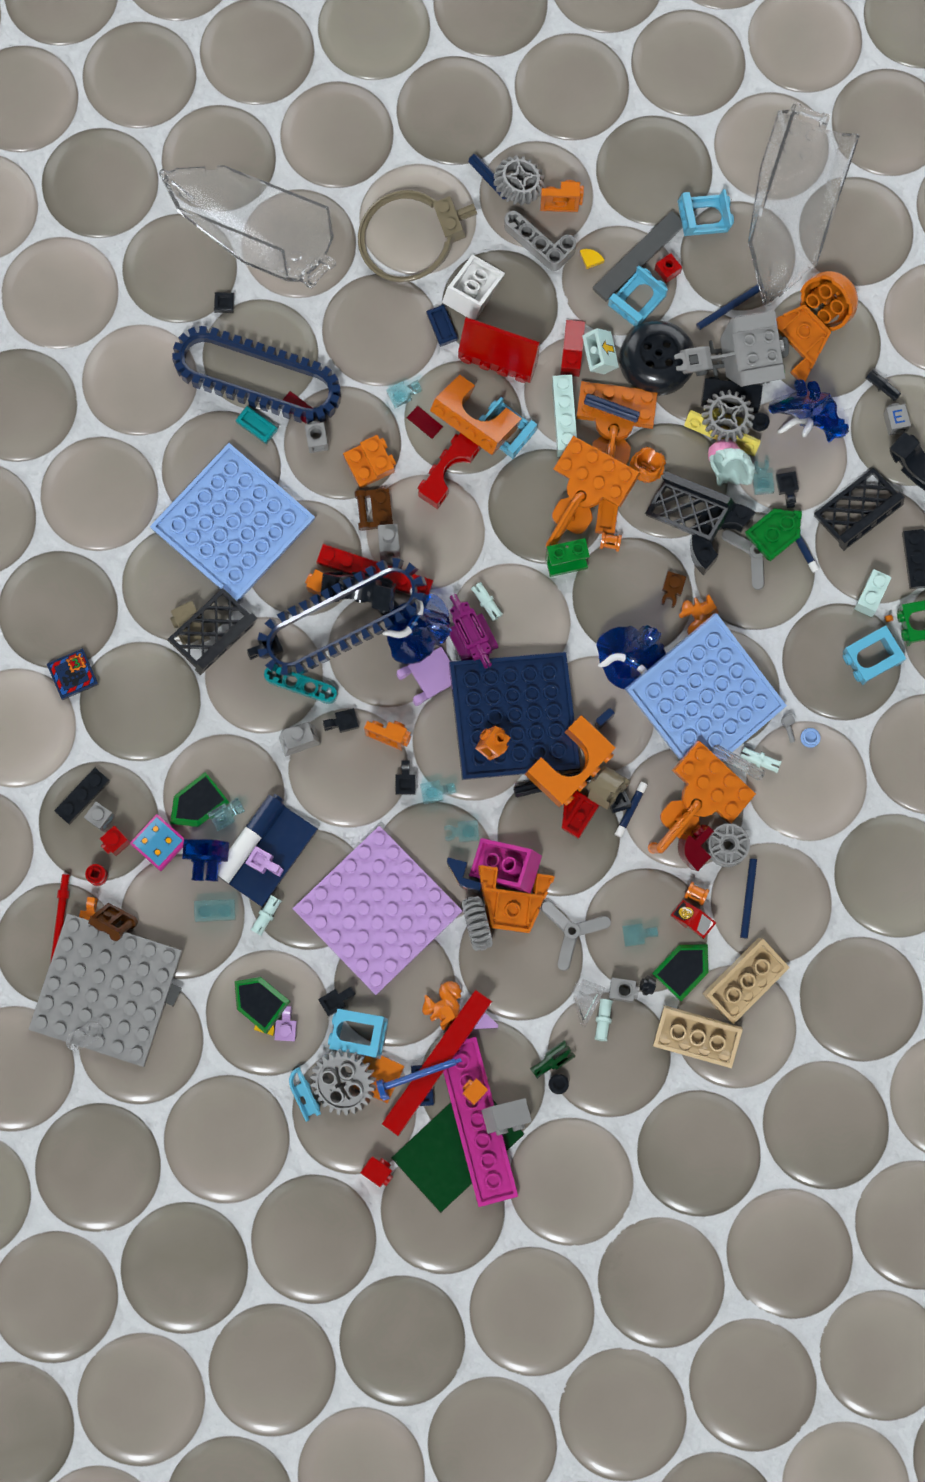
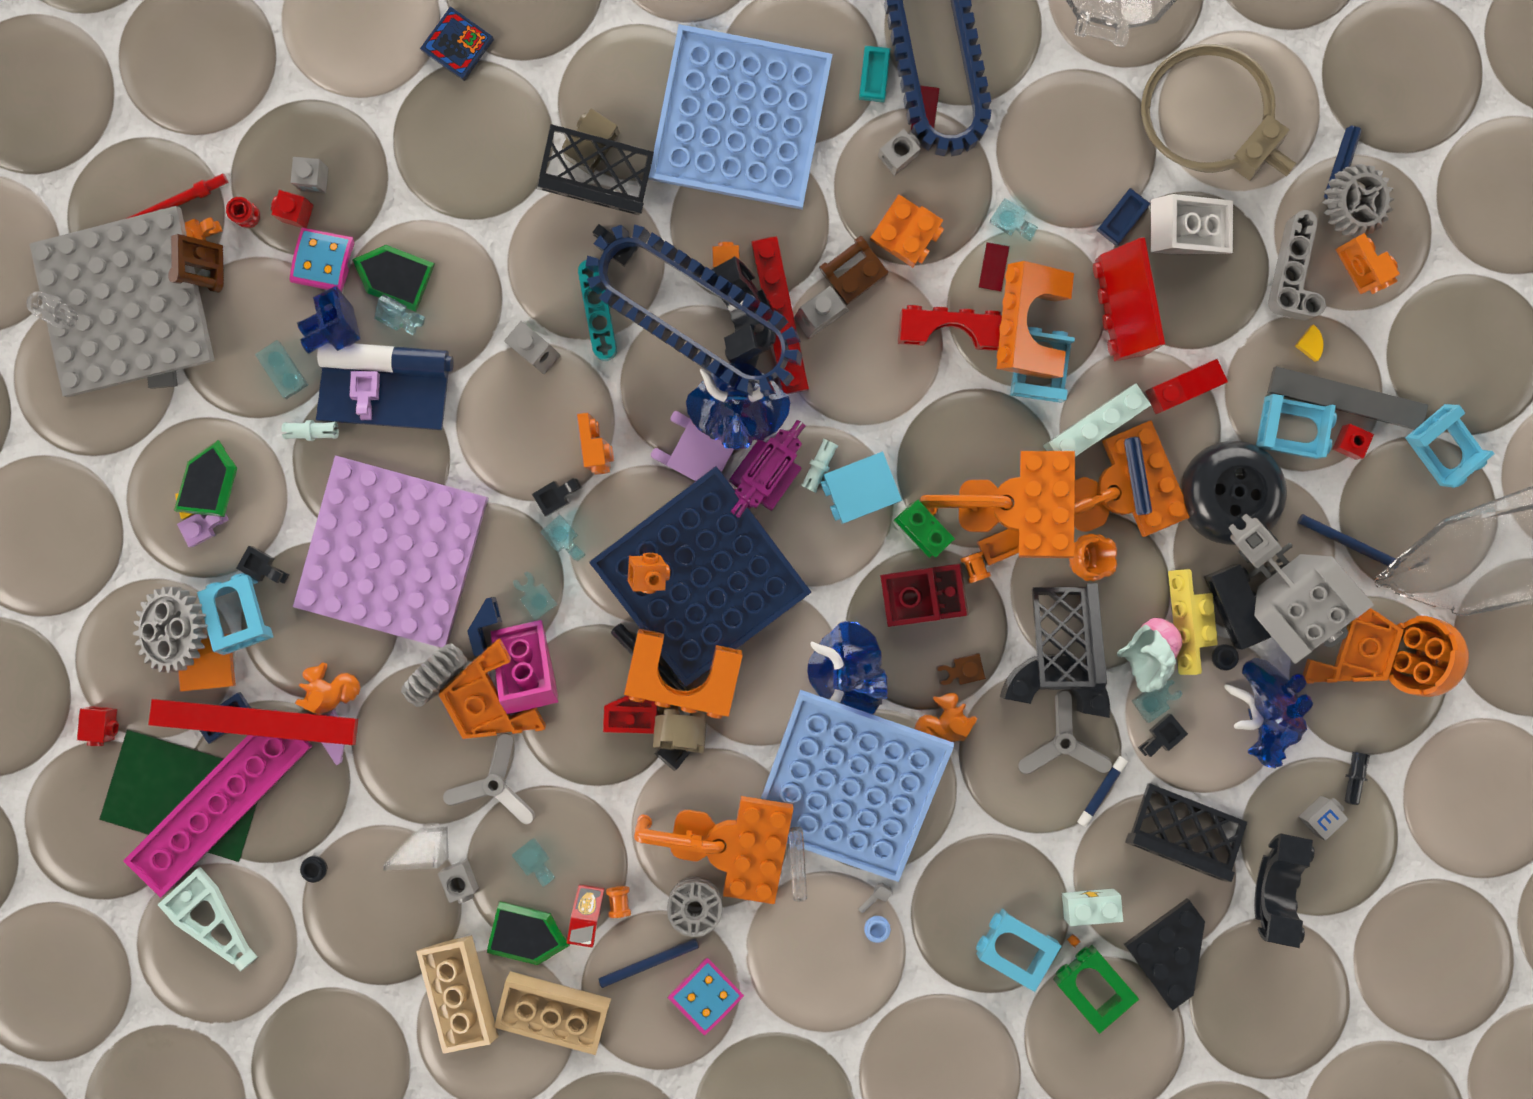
camera: 55 degrees right, 10 degrees up
black plate [54,767,110,825] -> none
medium azure piece [289,1067,321,1122] -> none
black plate [323,708,359,733] -> none
blue piece [376,1058,462,1101] -> none
orange plate [462,1078,488,1105] -> none
light grey brick [482,1098,532,1136] -> none
dark green arm [530,1040,576,1079] -> none
light aqua brick [582,328,619,374] -> none
dark blue tile [595,708,615,729] -> none
light aqua pin [595,999,613,1042] -> none
dark blue bar [614,782,648,838] -> none
black plate [640,975,656,996] -> none
dark red brick [678,824,714,871] -> none
light grey gear [701,390,755,442] -> none
light aqua pin [740,747,782,773] -> none
green tile [745,508,802,561] -> none
none -> light aqua plate [157,867,258,972]
none -> dark azure slope [667,958,744,1035]
none -> medium azure panel [820,451,902,524]
none -> dark red slope [880,563,969,627]

